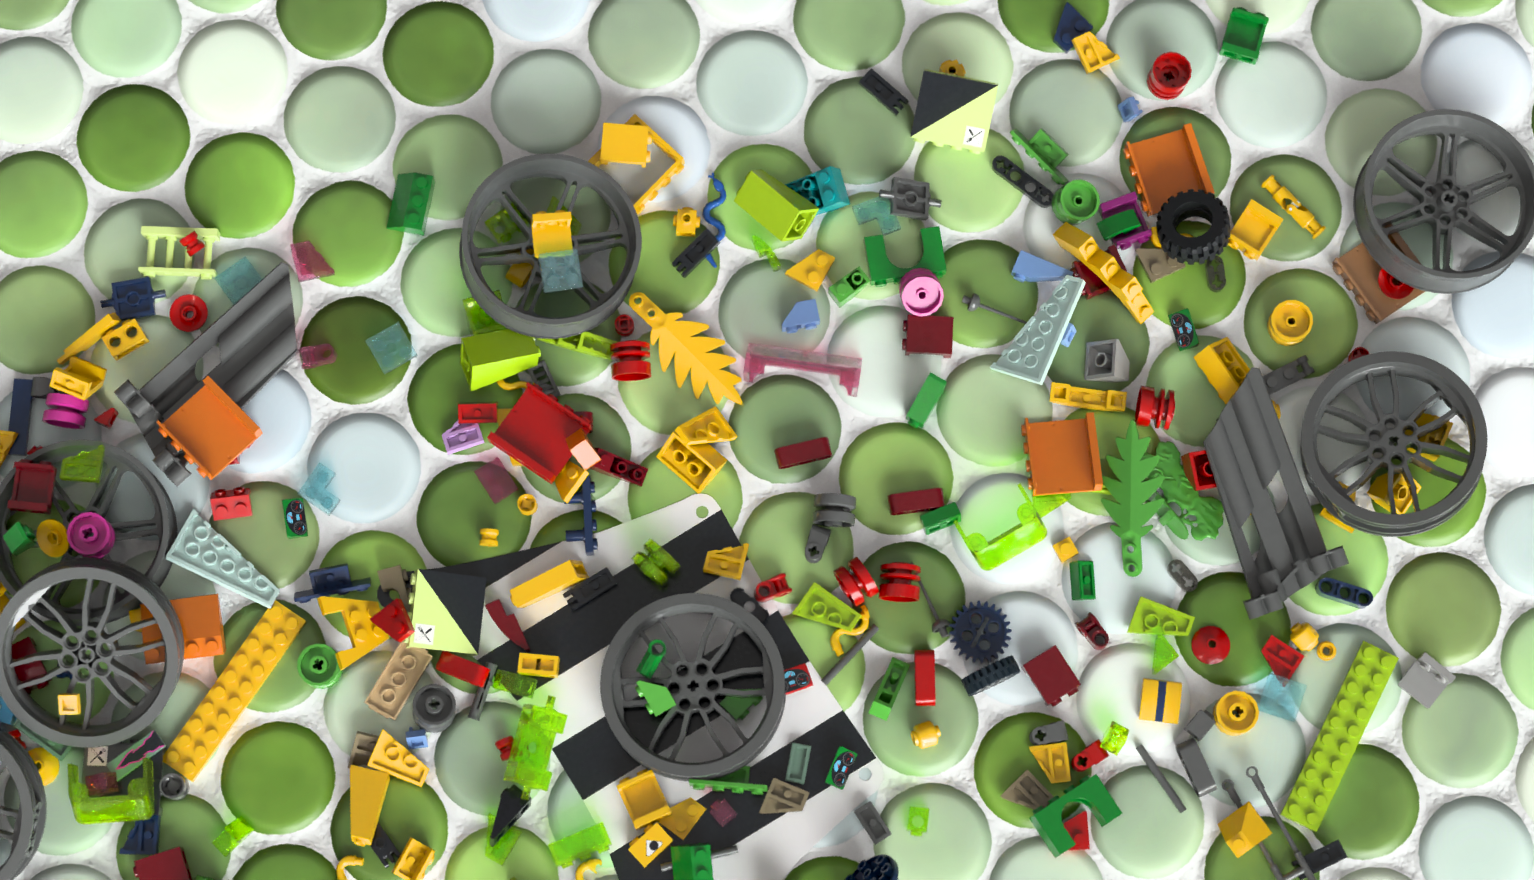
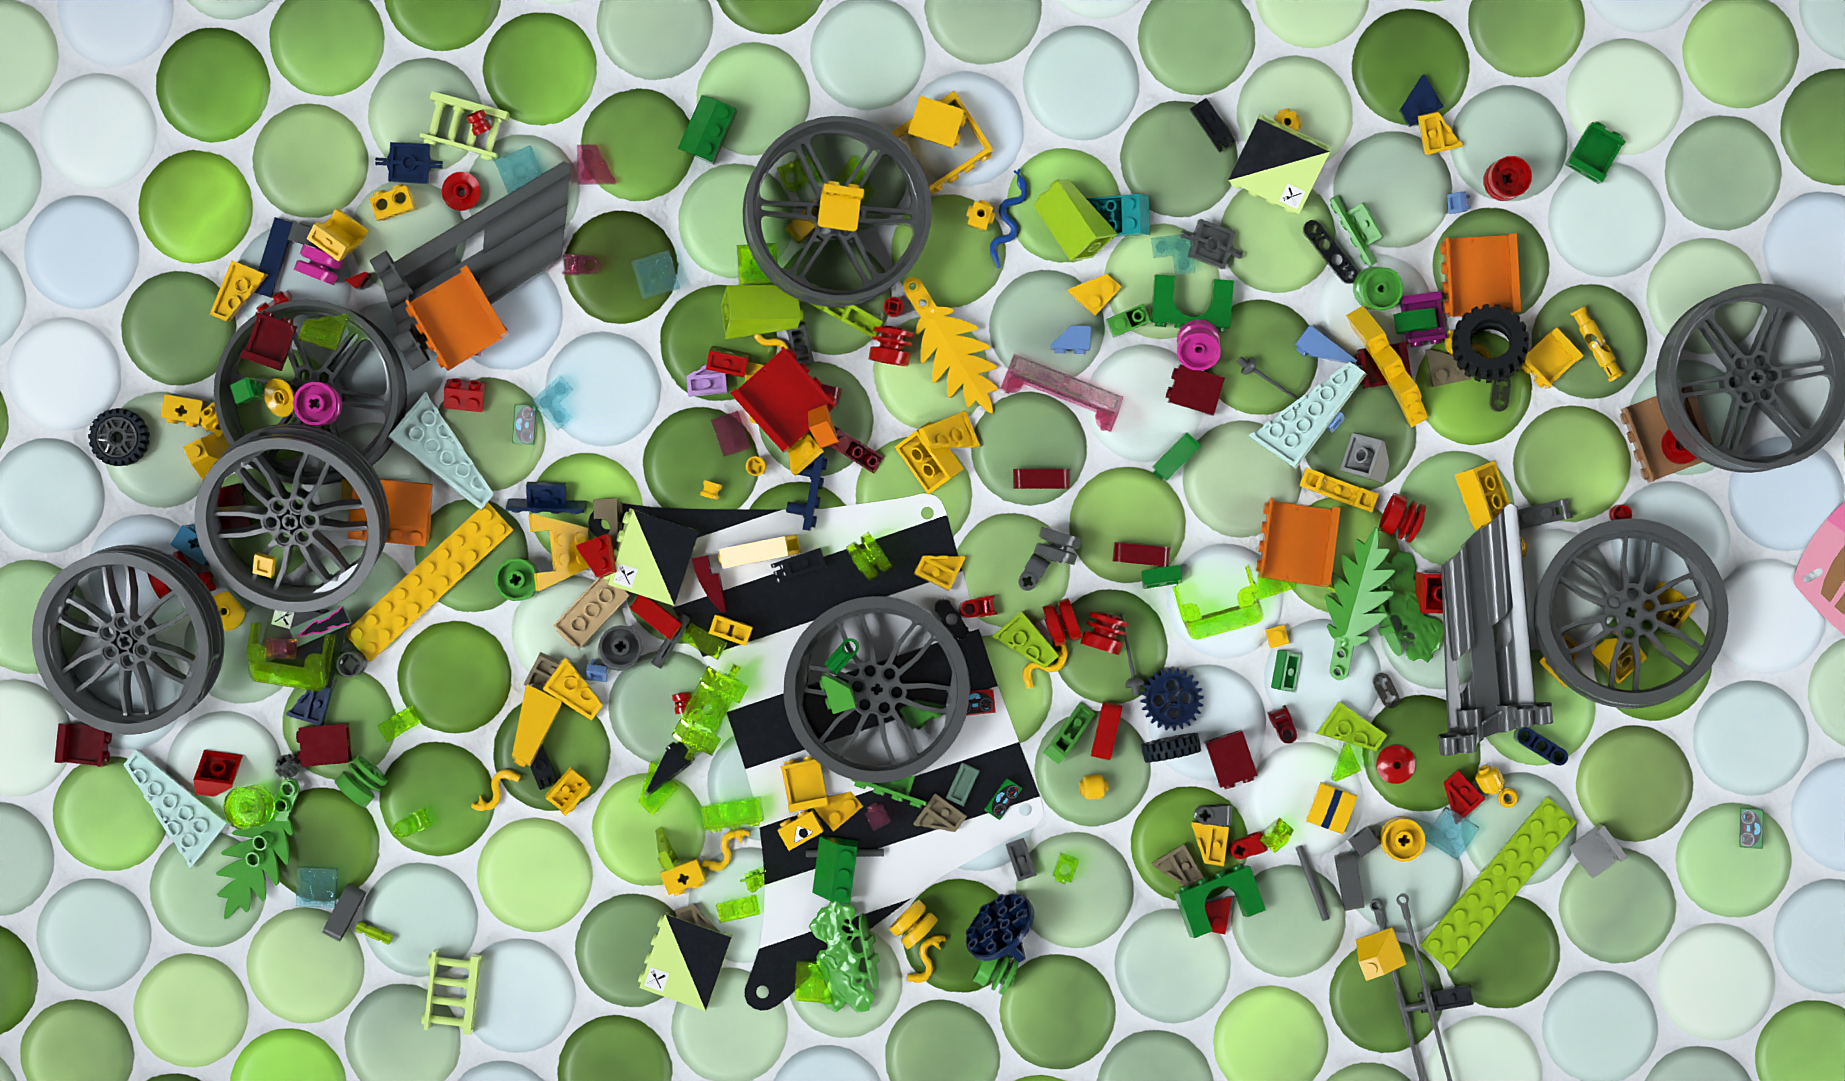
camera: 15 degrees right, 10 degrees up
yellow piece [57,312,121,365] -> none
clear light blue plate [538,249,583,293] -> none
black hinge [672,228,721,278] -> none
clear neon green slope [752,235,781,272] -> none
dark grey bar [821,624,879,686] -> none
slope [1168,308,1199,352] -> none
yellow wheel [1267,300,1313,346] -> none

